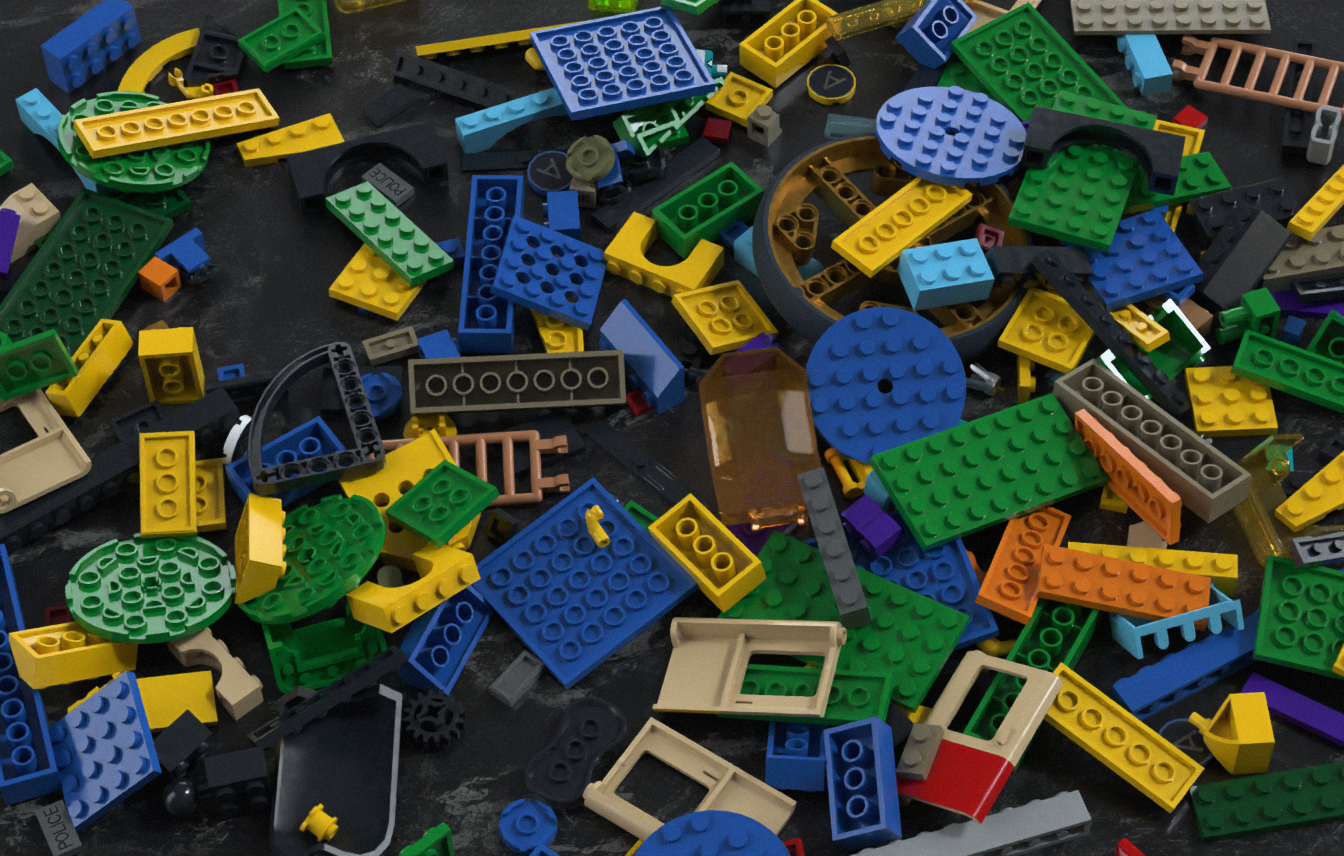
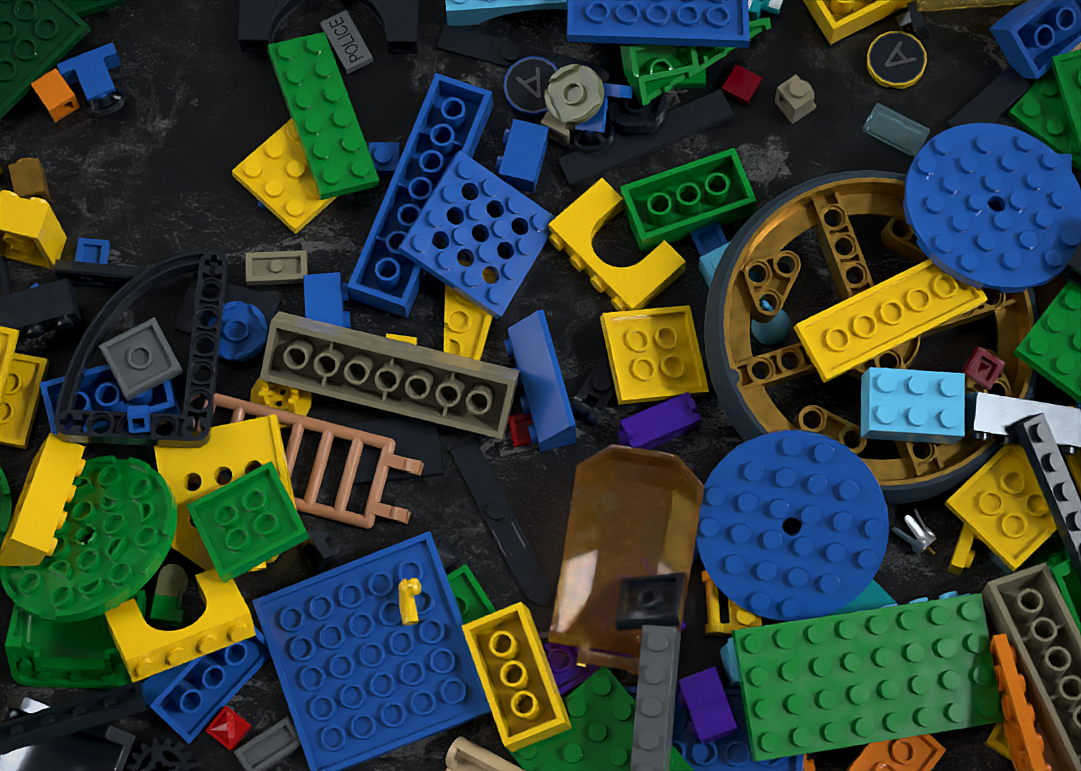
camera: 20 degrees right, 20 degrees up
tile [222,415,252,465] -> none
yellow plate [705,72,773,127] -> none
none -> dark grey tile [99,317,183,401]
none -> blue piece [127,405,151,433]
none -> red tile [205,706,252,752]
none -> black tile [615,572,687,631]

